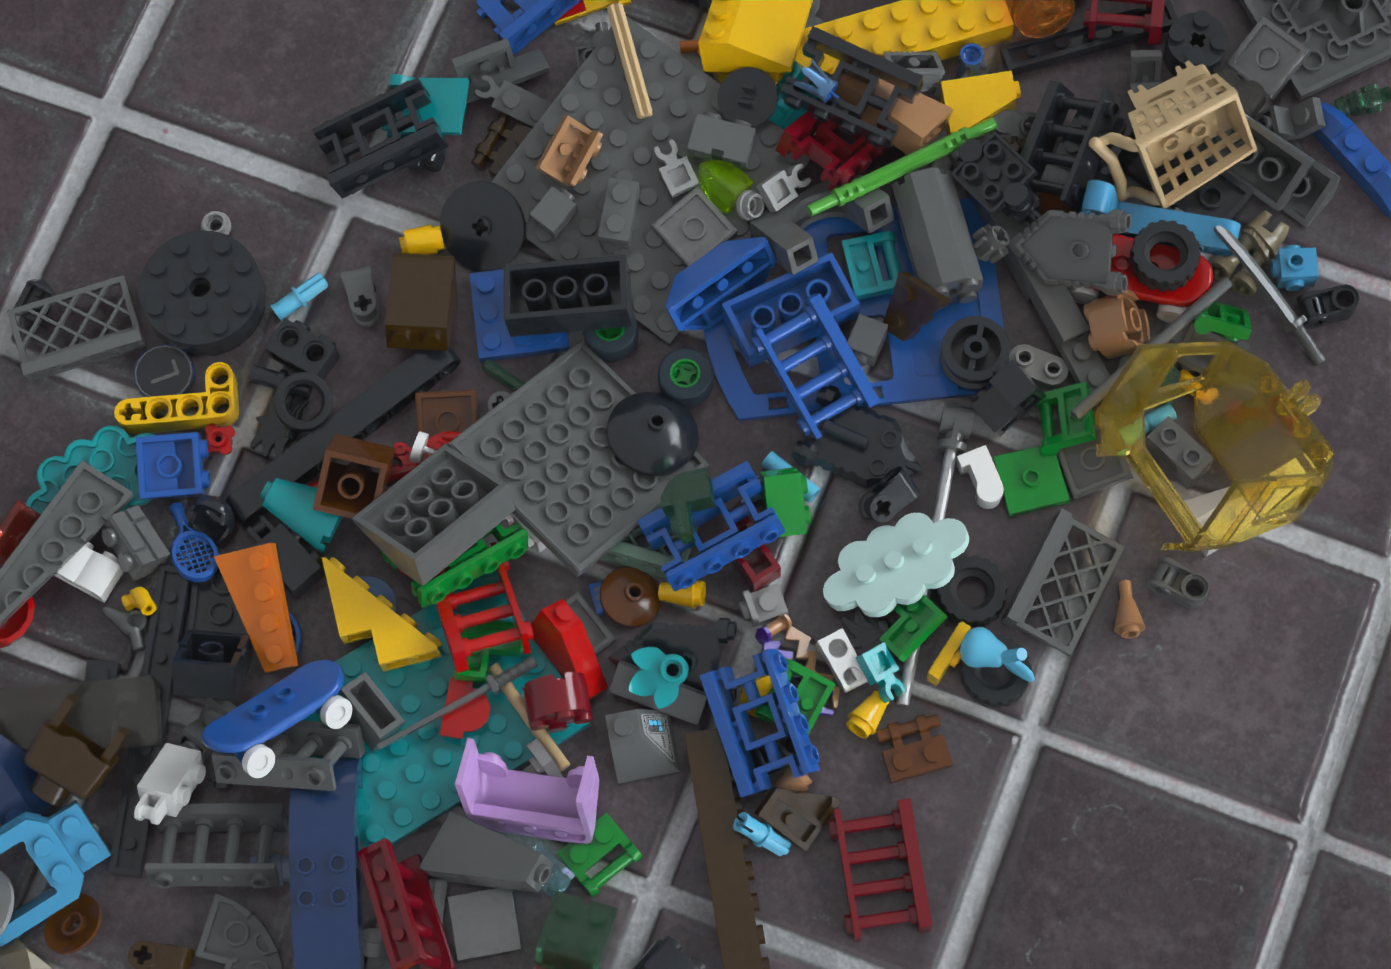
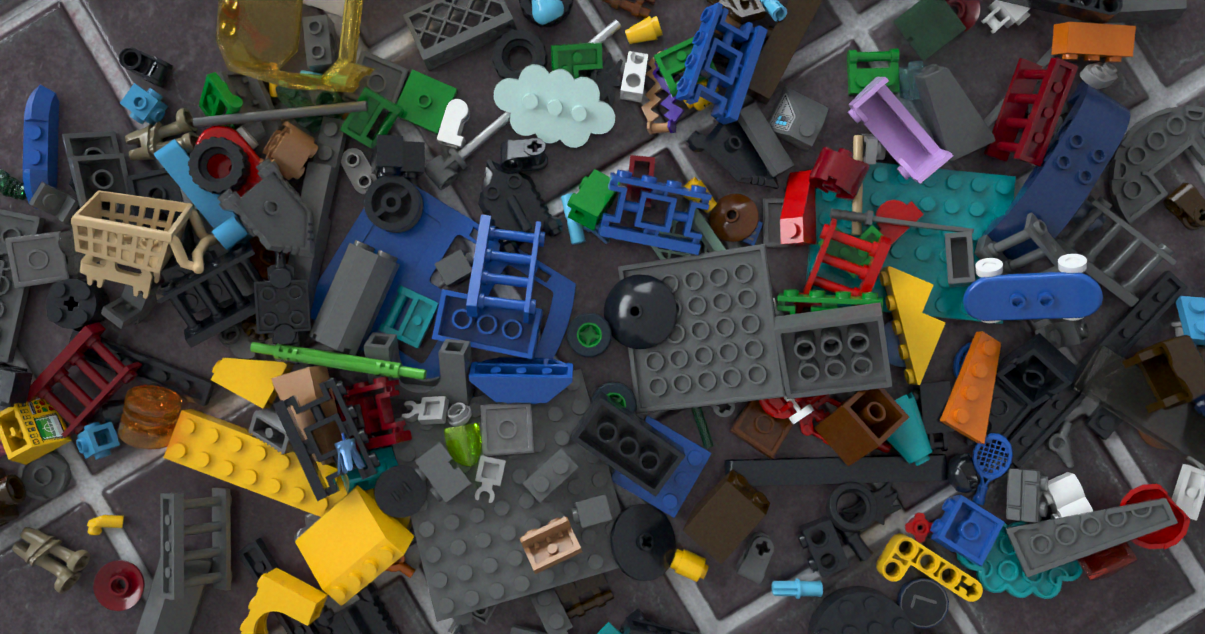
camera: 145 degrees left, 15 degrees up
yellow arm [121,587,157,616] -> none
white brick [134,743,206,825] -> none
flat silver tile [448,888,522,962] -> none
tan axle [607,3,653,119] -> none
teal plate [628,647,689,709] -> none
clear green brick [660,467,716,544] -> none
light grey bracket [739,584,789,627] -> none
teal plate [855,642,906,703] -> none
dark brown wing [883,272,949,341] -> none
yellow plate [927,621,971,686] -> none
piece [955,43,986,79] -> none
dark grey gear [972,224,1010,264] -> none
dark grey sword [1213,225,1326,366] -> none

